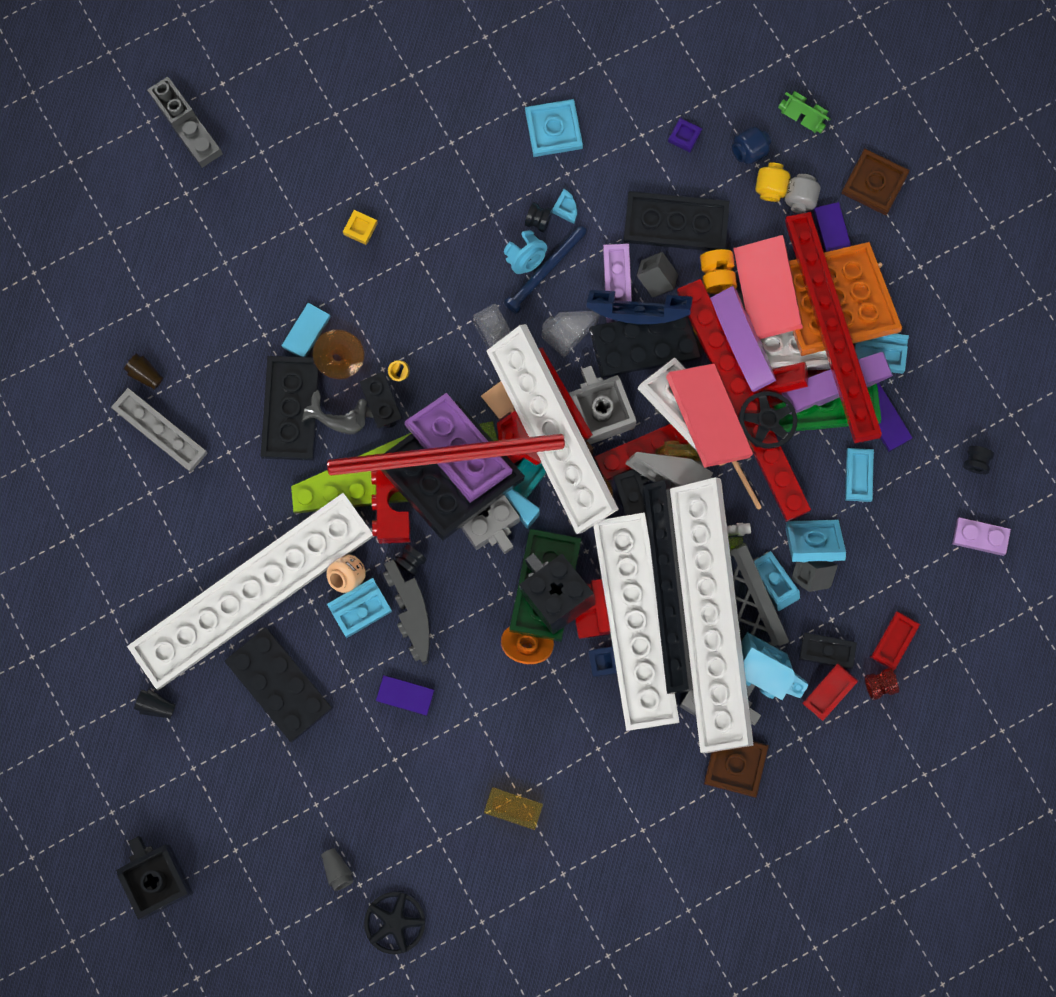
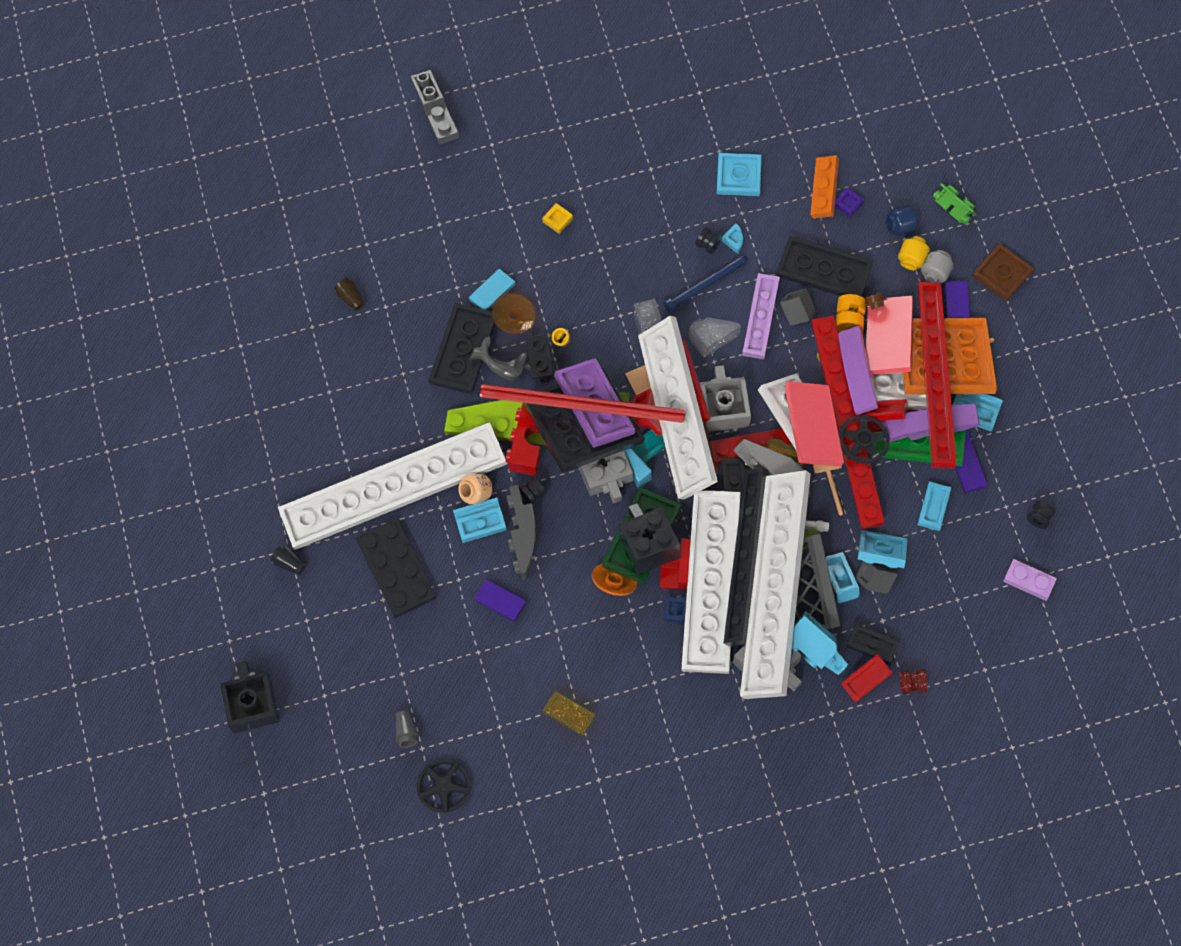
camera: 15 degrees right, 10 degrees down
light grey plate [111,388,207,473] -> none
medium azure piece [504,230,547,274] -> none
dark blue slope [587,290,693,324] -> none
black plate [589,316,700,378] -> none
reddish brown tile [704,741,769,798] -> none
red tile [870,611,920,671] -> none
none -> orange plate [810,155,839,219]
none -> reddish brown plate [866,292,887,309]

